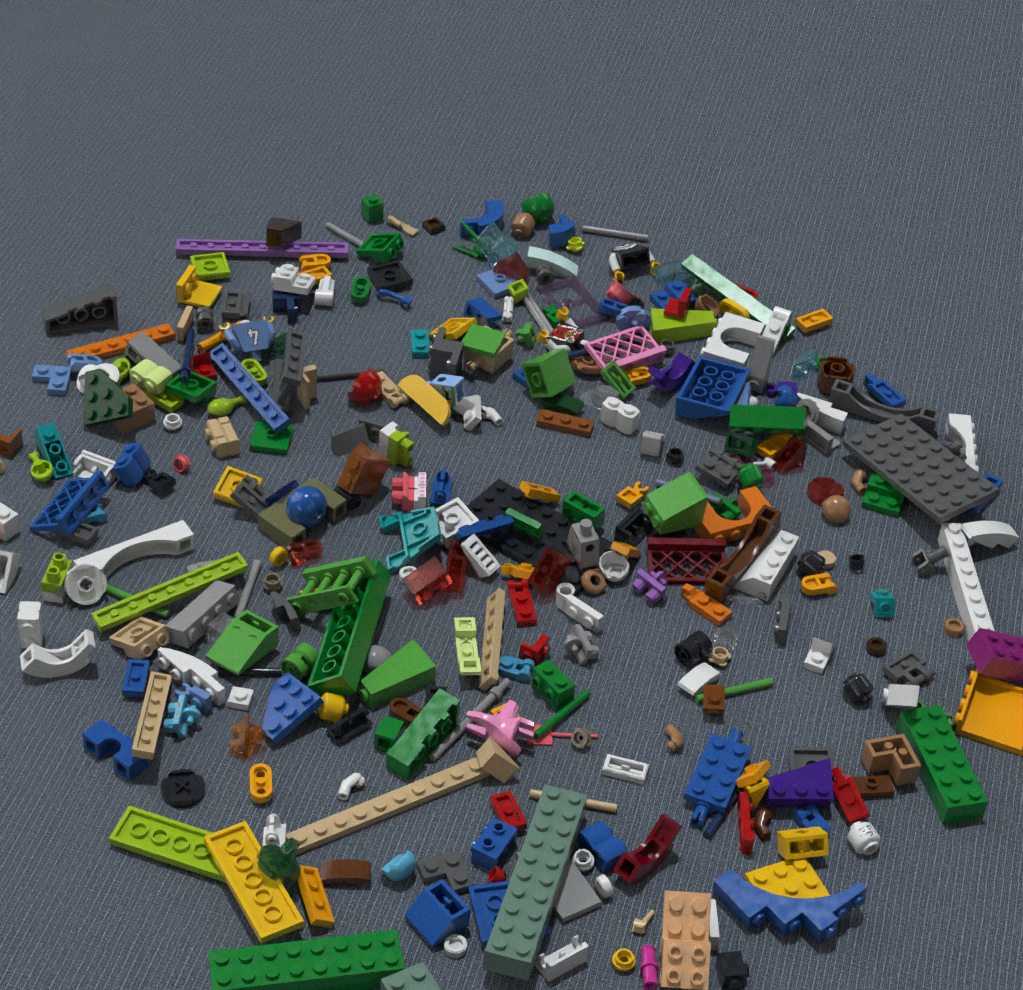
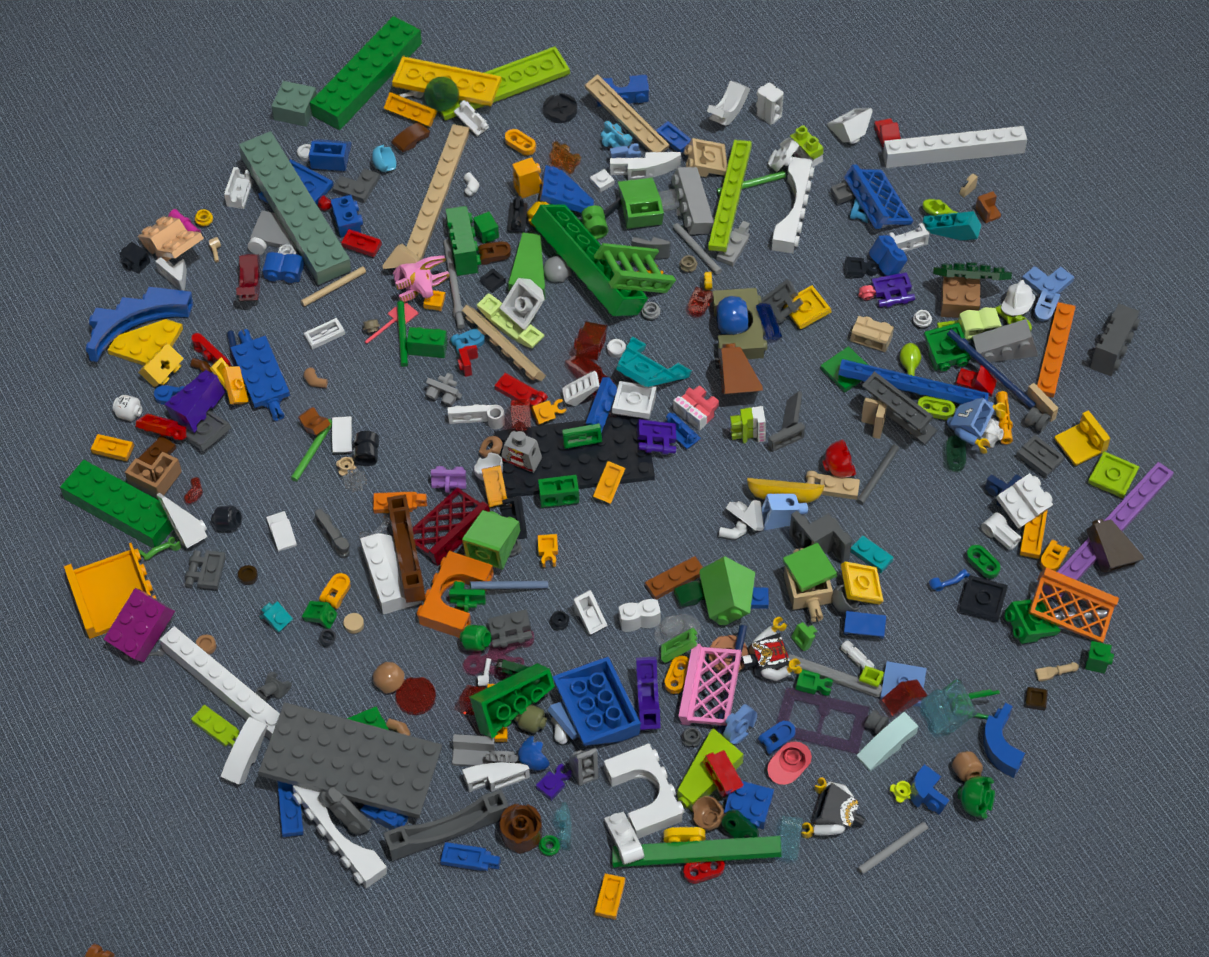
camera: 140 degrees right, 15 degrees up
black head [797,550,827,576] -> none
none -> light orange plate [91,434,134,461]
none -> clear red arm [184,477,203,503]
none -> lime hinge [191,705,240,748]
none -> green bracket [302,601,337,629]
none -> white slope [500,278,544,330]
none -> light orange brick [512,157,542,199]
none -> dark purple plate [637,419,676,455]
none -> dark purple plate [871,272,915,308]
none -> orange fence [1028,568,1119,643]

